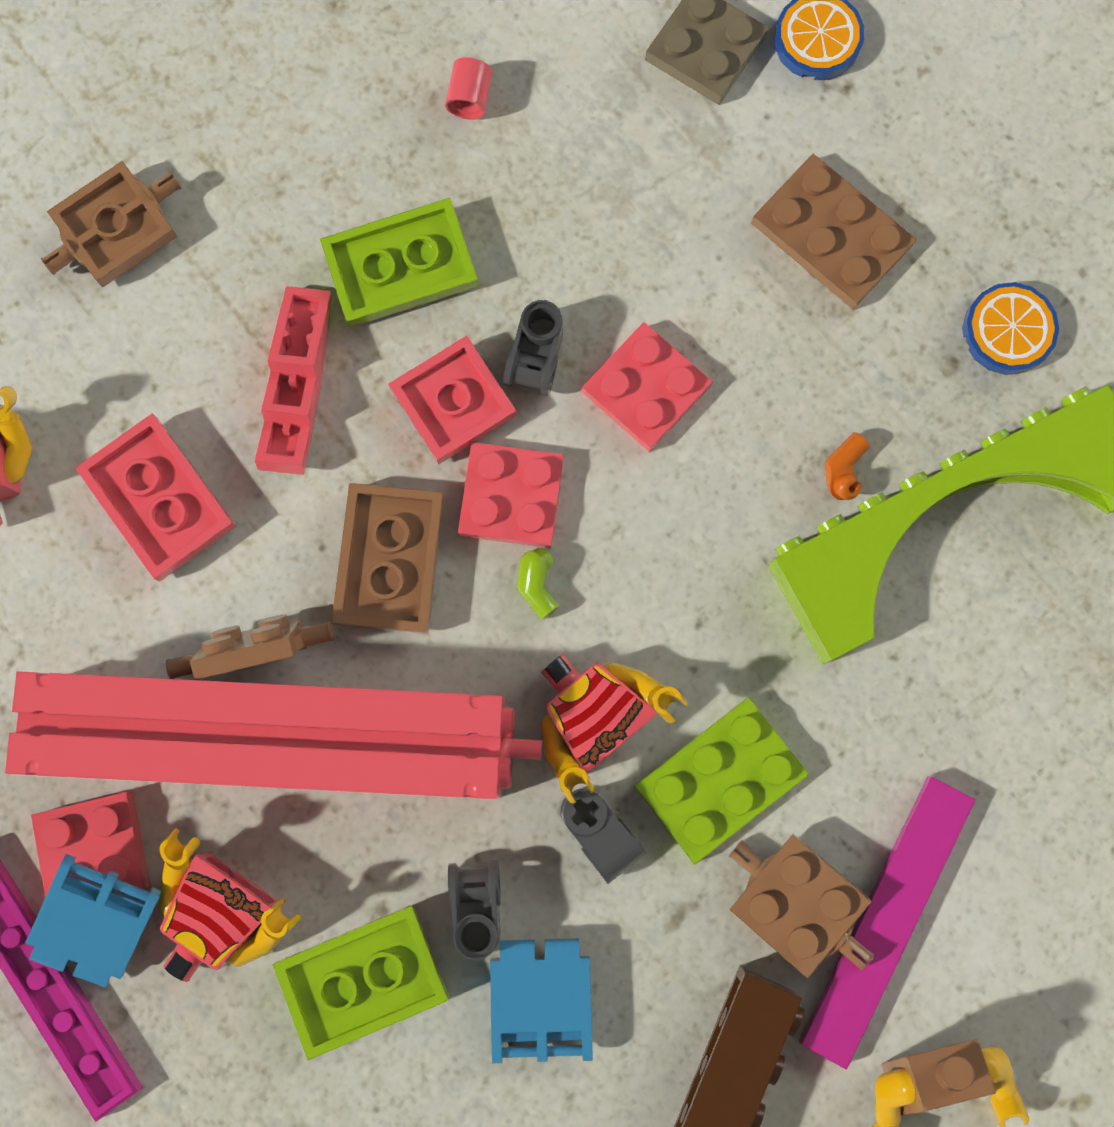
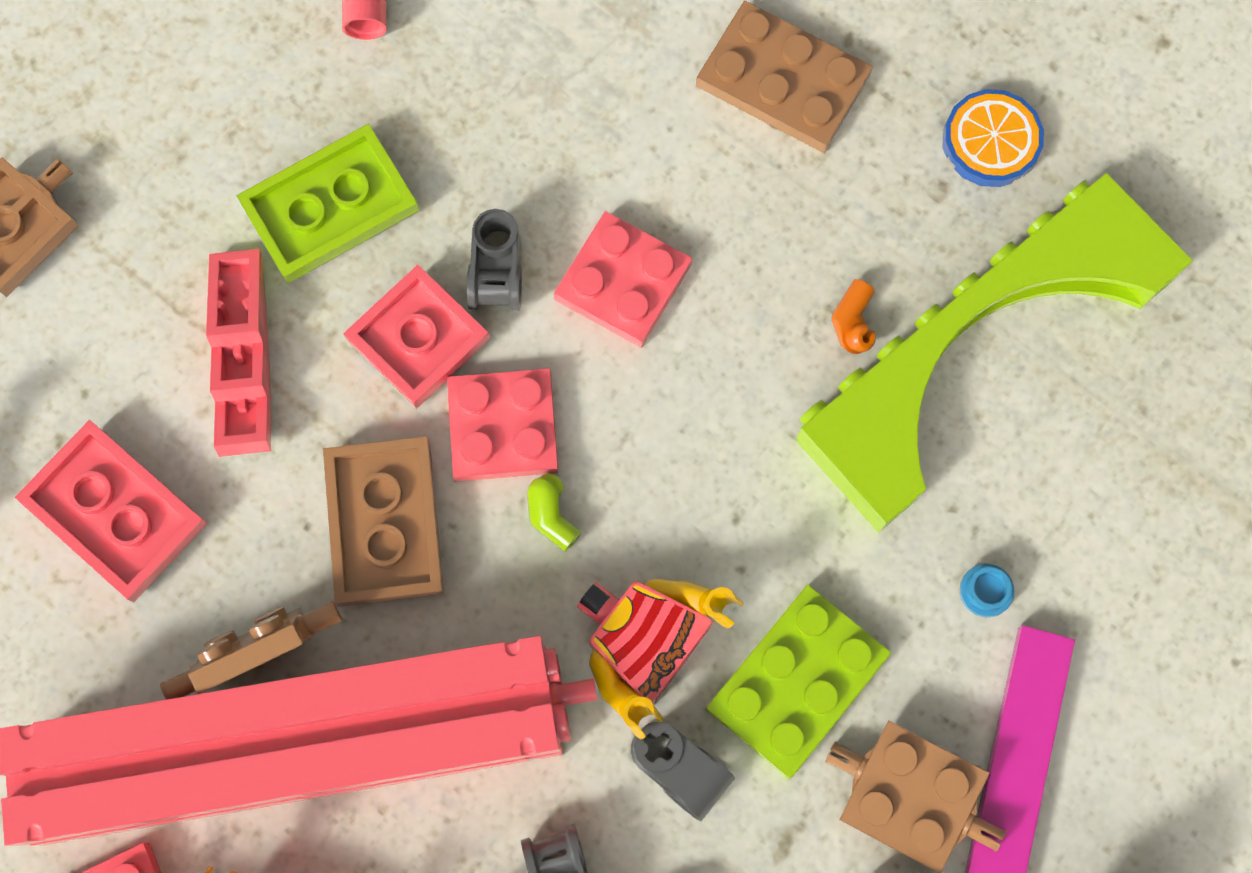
camera: 15 degrees left, 5 degrees down
none -> dark azure plate [960,564,1014,618]

